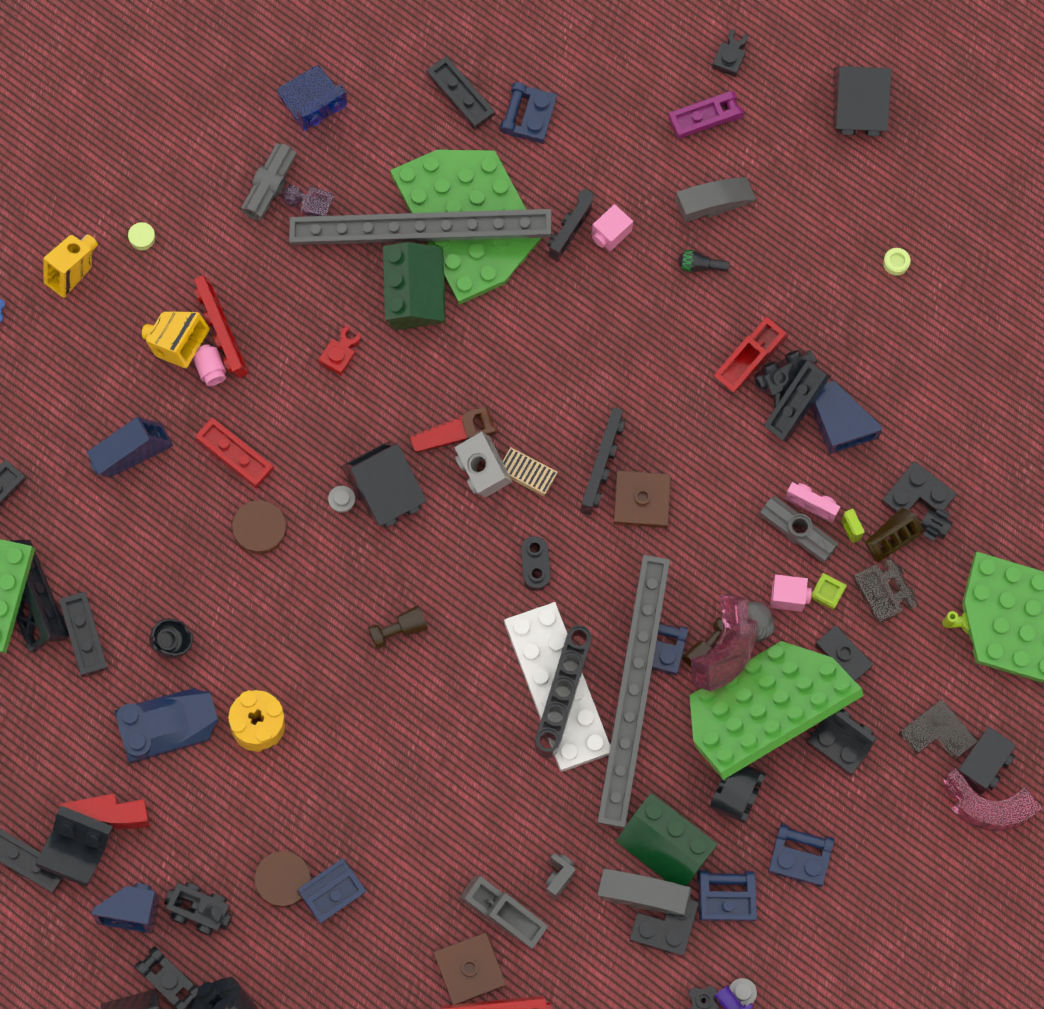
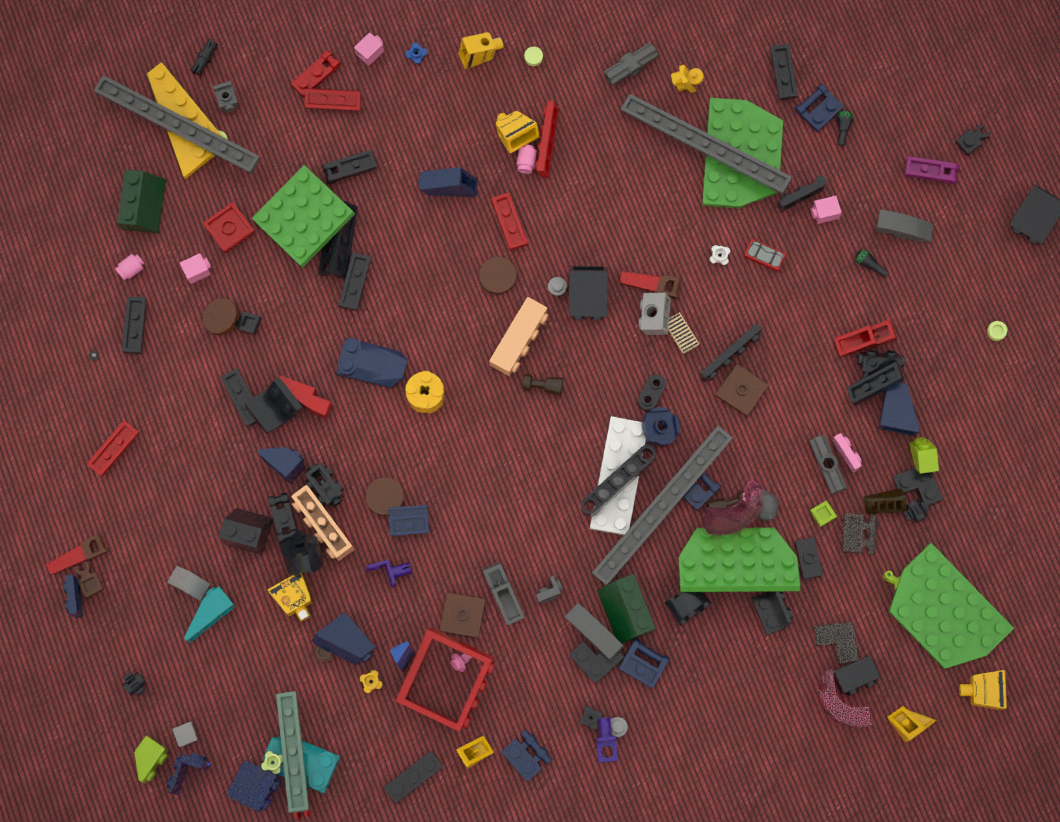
camera: 40 degrees right, 5 degrees up
black hair [149,618,194,660] -> none
clear blue bracket [278,66,347,131] -> none
clear purple plate [282,185,334,216] -> none
red plate [318,326,361,376] -> none
dark green slope [383,242,446,331] -> none
dark blue plate [768,824,835,887] -> none
bright pink brick [770,575,812,612] -> none
lime tile [841,509,865,543] -> none
none -> light nougat brick [291,485,354,561]
none -> dark purple bracket [365,560,411,589]
none -> light nougat brick [489,297,549,376]
none -> dark blue plate [642,407,680,446]
none -> yellow hips [671,65,704,93]
none -> white plate [710,245,730,265]
none -> tile [744,239,786,272]
none -> black piece [837,110,854,146]
none -> lime slope [909,438,939,474]

